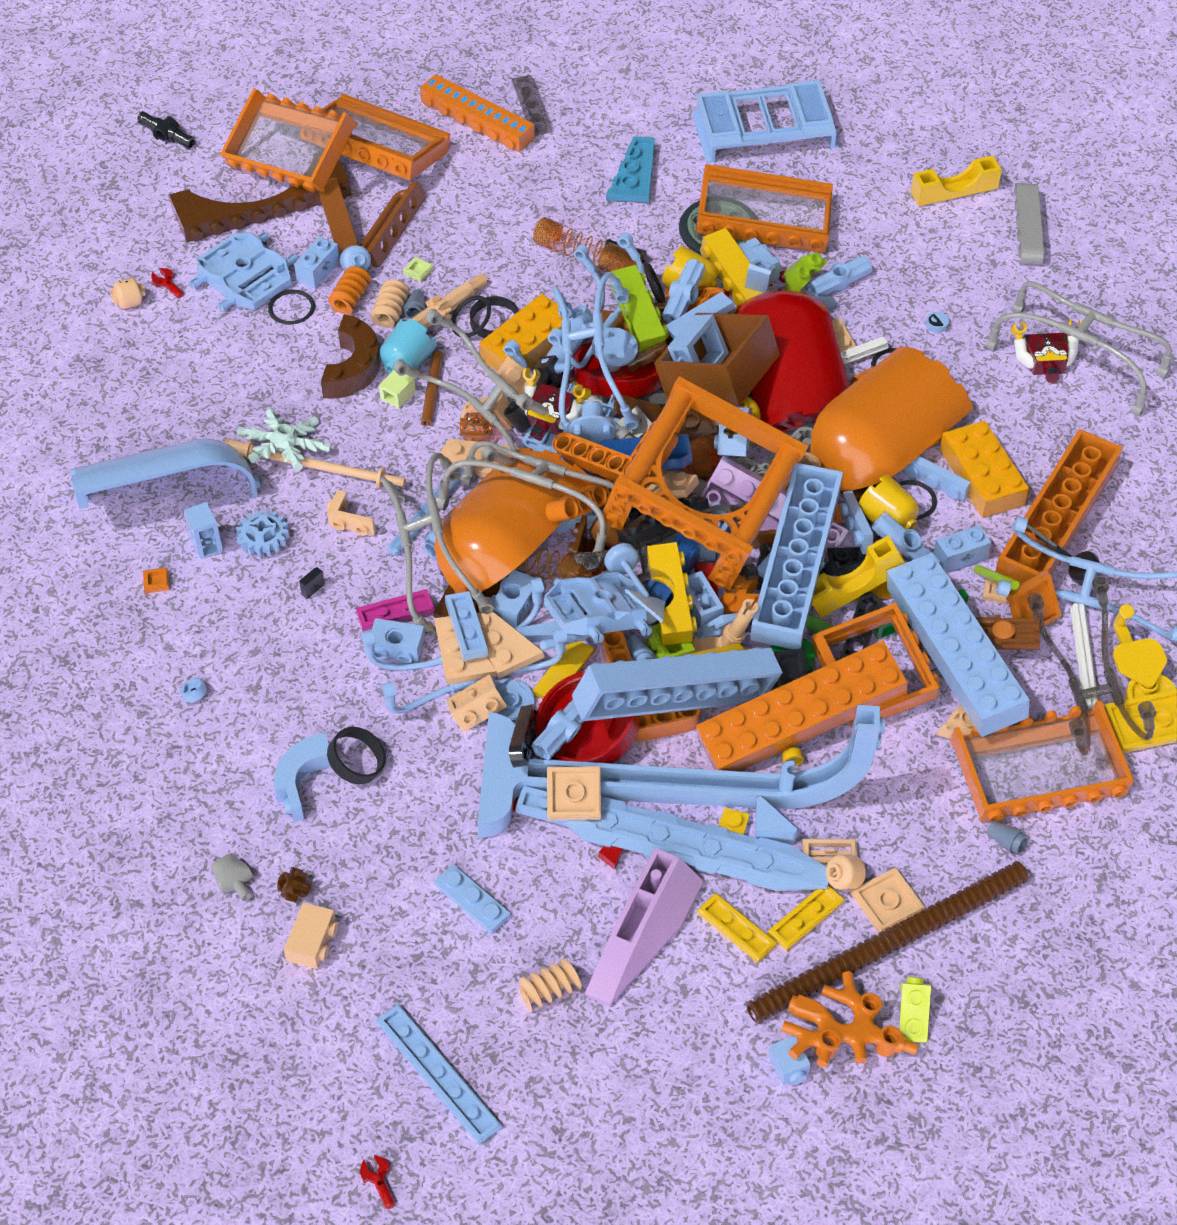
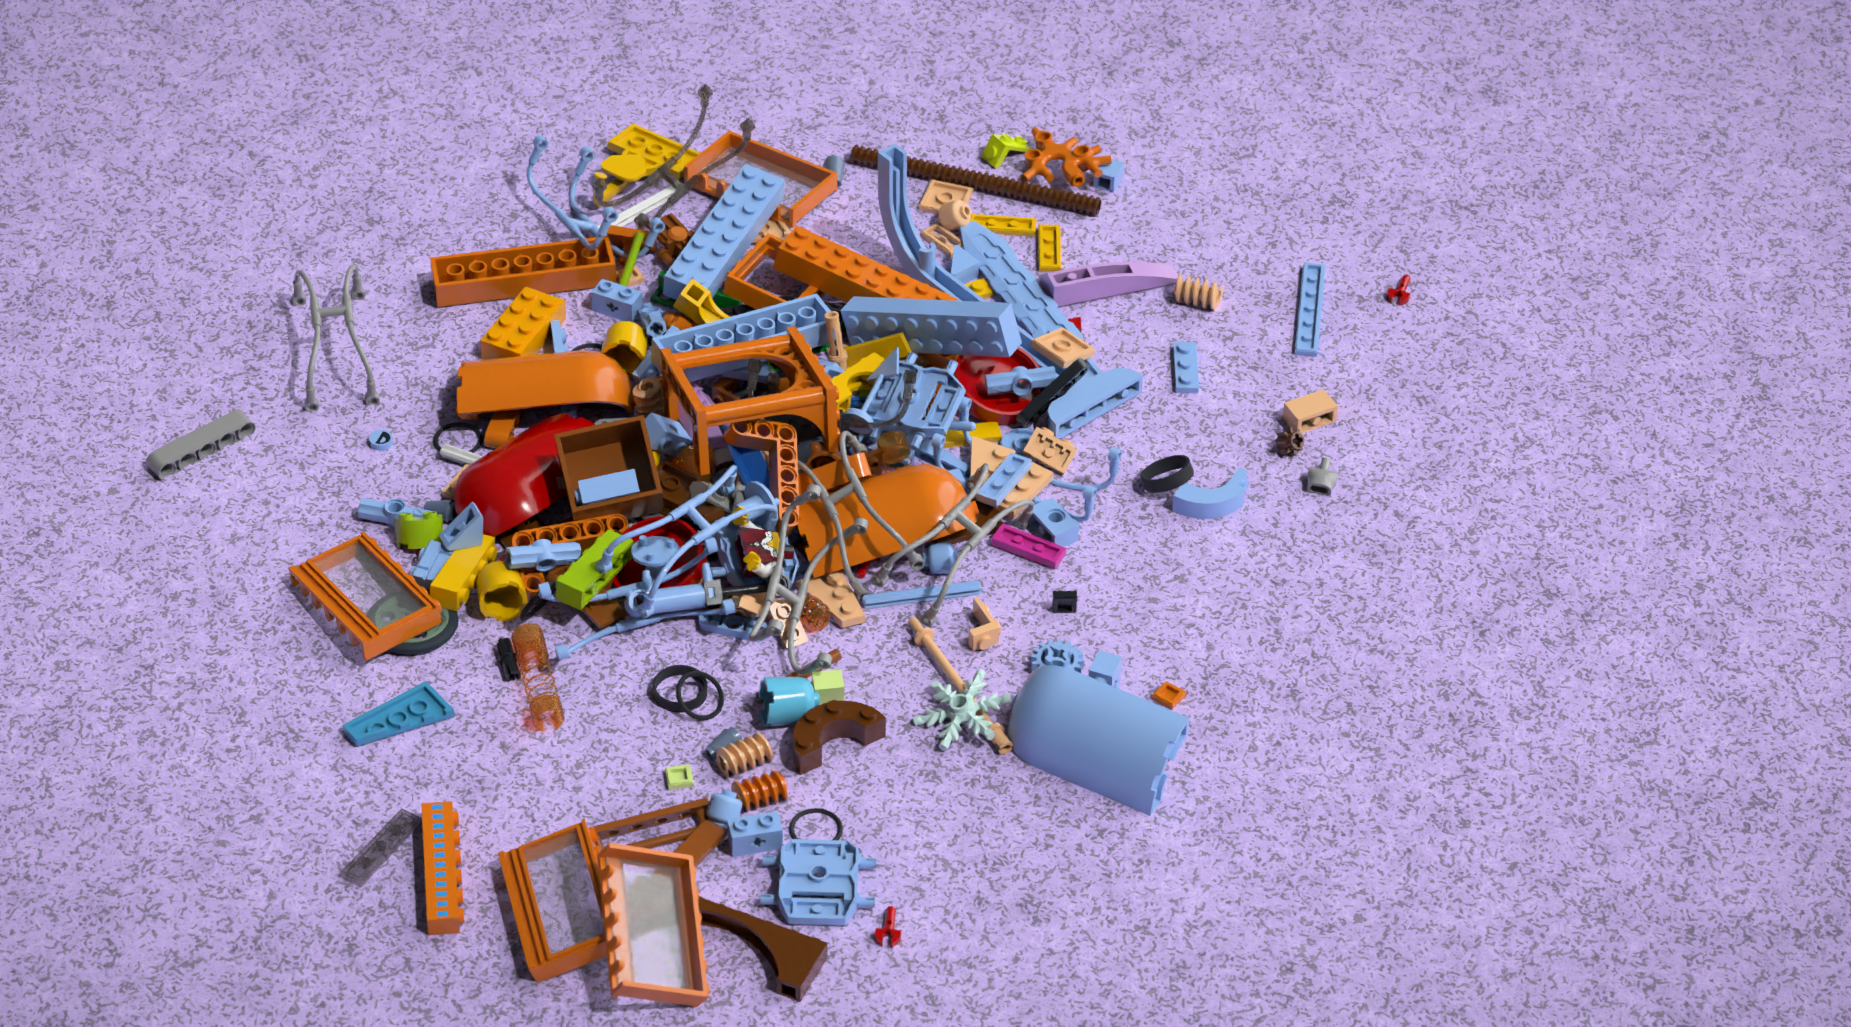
camera: 135 degrees left, 10 degrees down
light nougat head [110,277,146,309] -> none
light blue tile [180,678,207,703] -> none
light nougat piece [411,273,488,328] -> none
light orange brick [479,293,563,371] -> none
light blue tile [666,292,735,339] -> none
light blue piece [692,80,839,163] -> none
yellow arch [910,155,1002,207] -> none
torso [1010,318,1082,383] -> none
black piece [1016,517,1100,584] -> none

